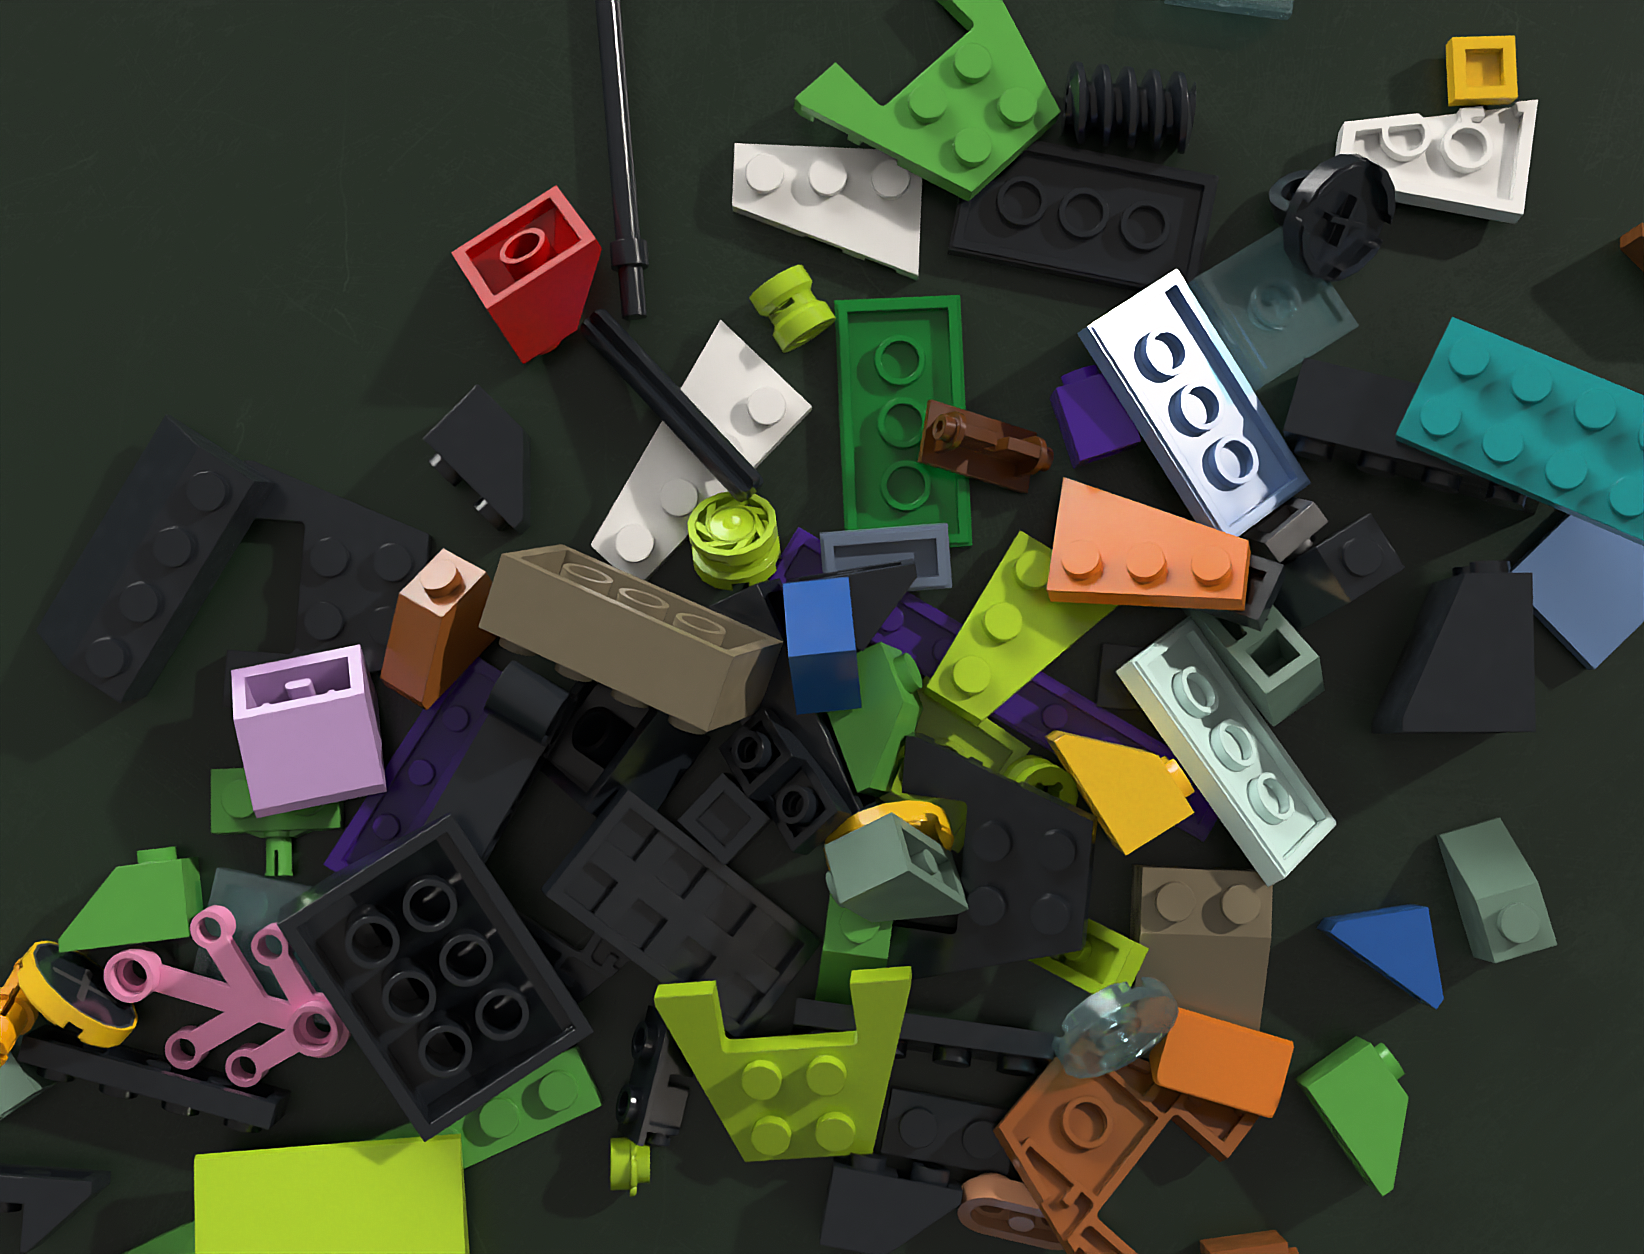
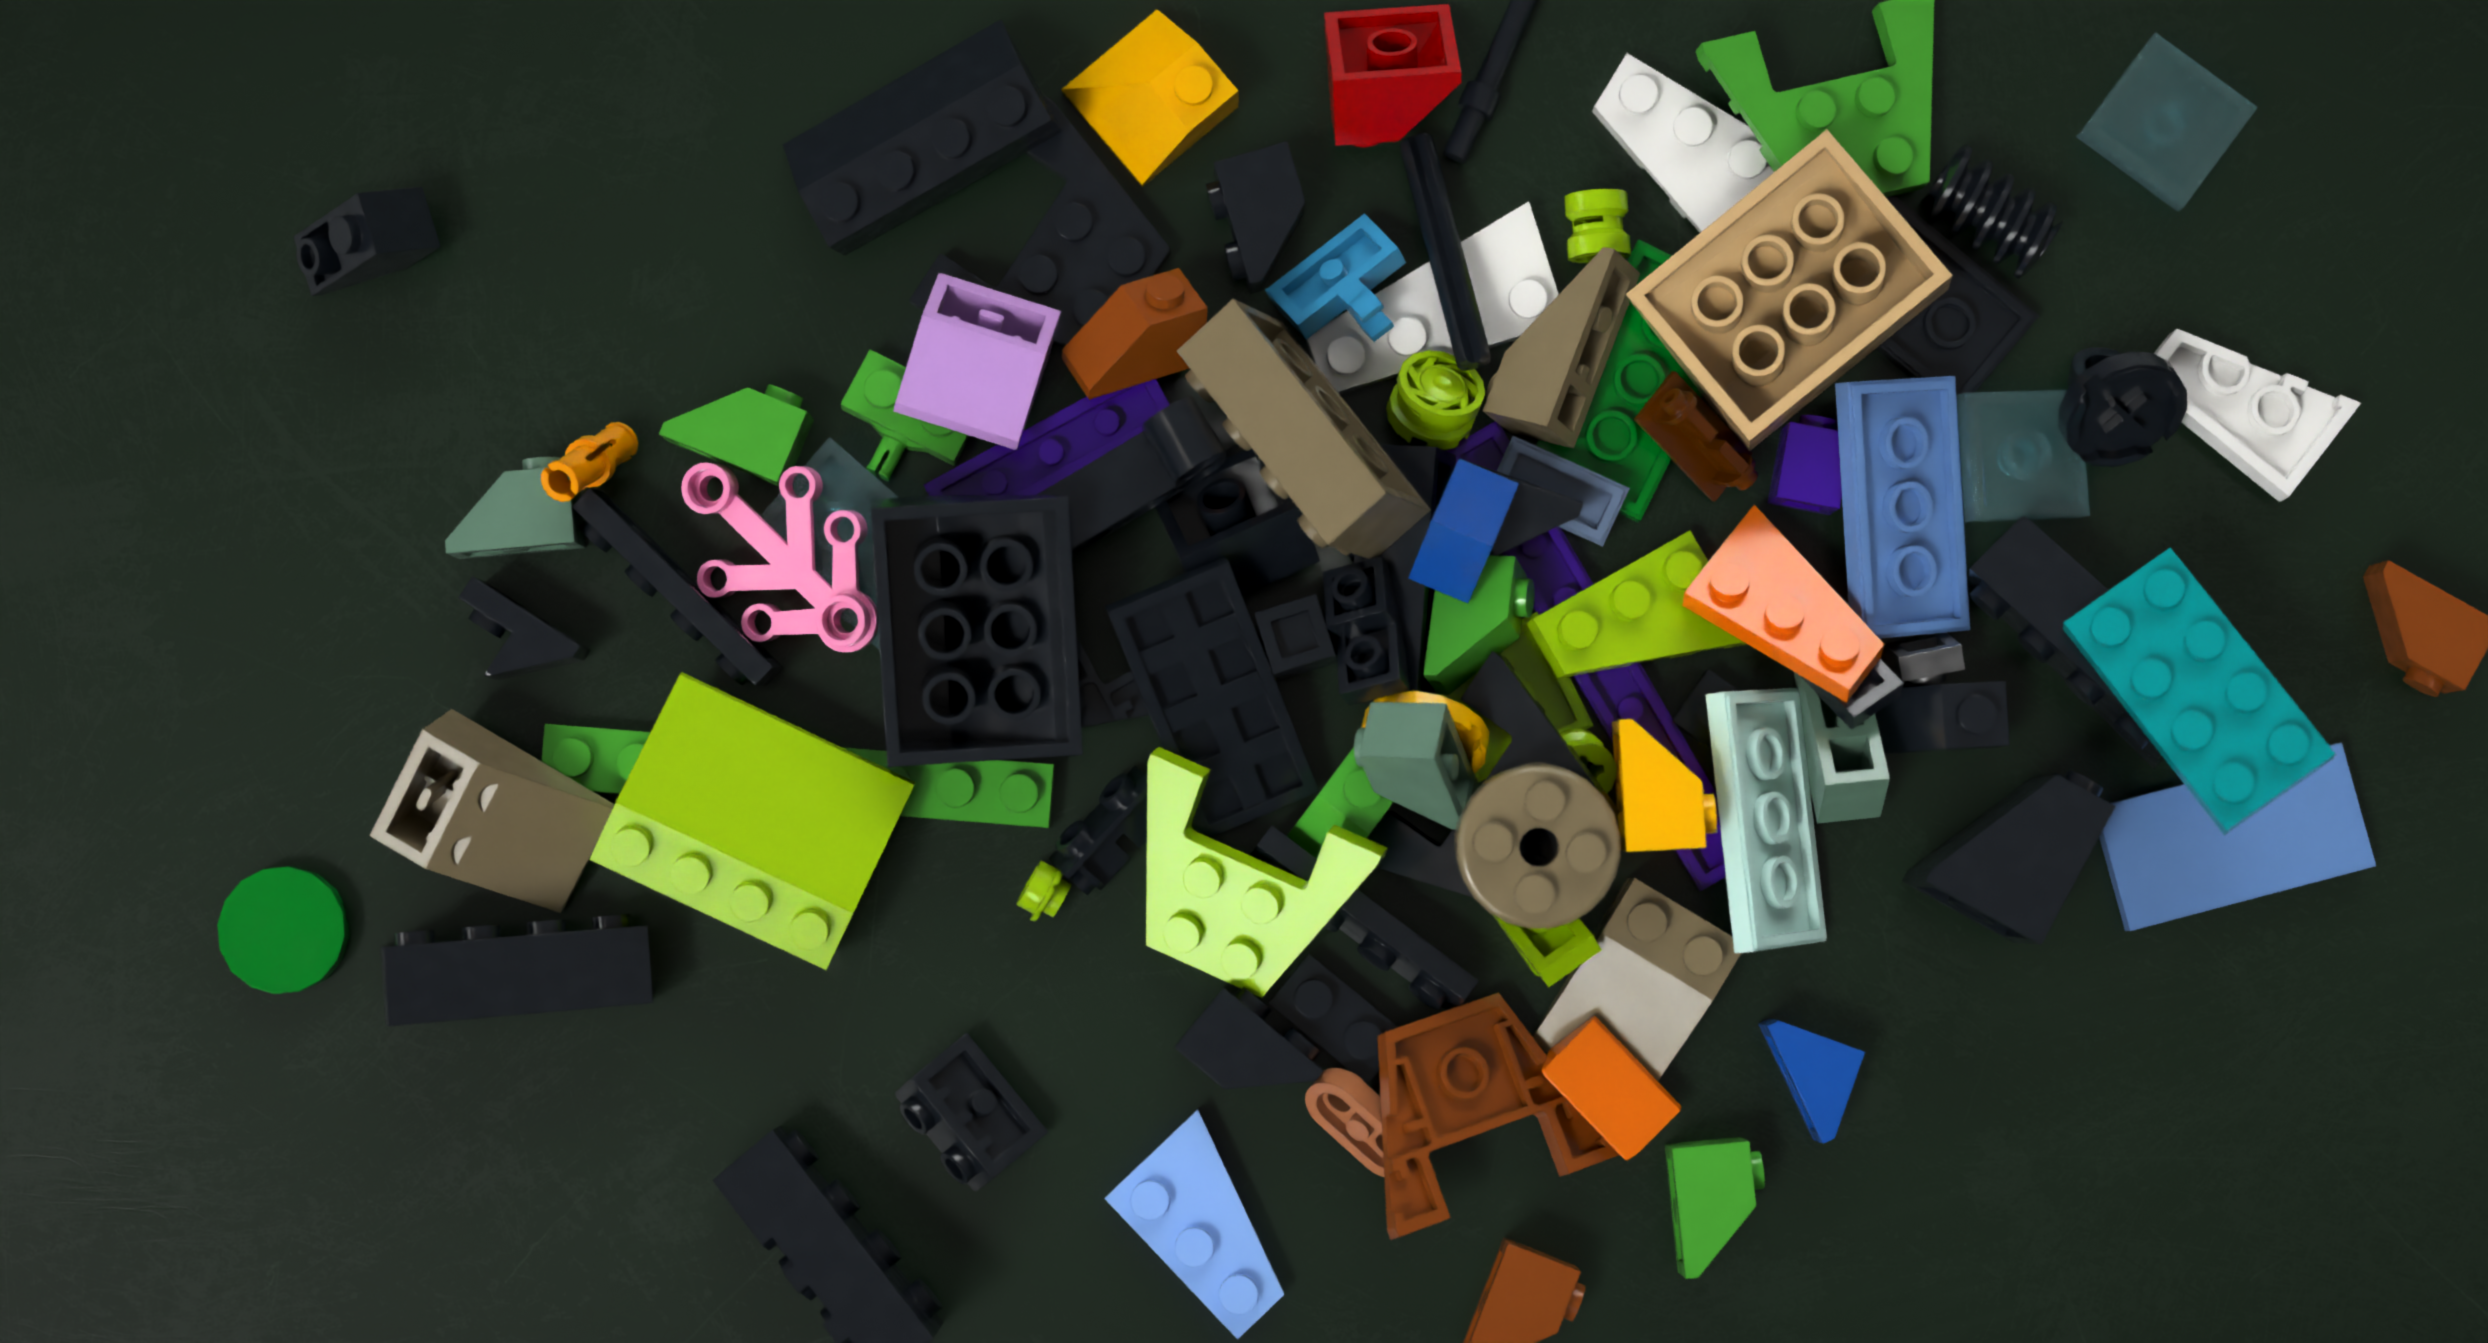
camera: 30 degrees right, 0 degrees up
tile [17,940,138,1048] -> none
clear light blue tile [1052,977,1179,1078] -> none
sand green slope [1436,817,1557,963] -> none
yellow plate [1445,35,1518,106] -> none
none -> yellow slope [1061,10,1239,187]
none -> dark azure plate [1265,213,1406,342]
none -> dark tan plate [1454,762,1621,929]
none -> dark tan slope [1482,247,1640,449]
none -> tan slope [1626,130,1953,451]

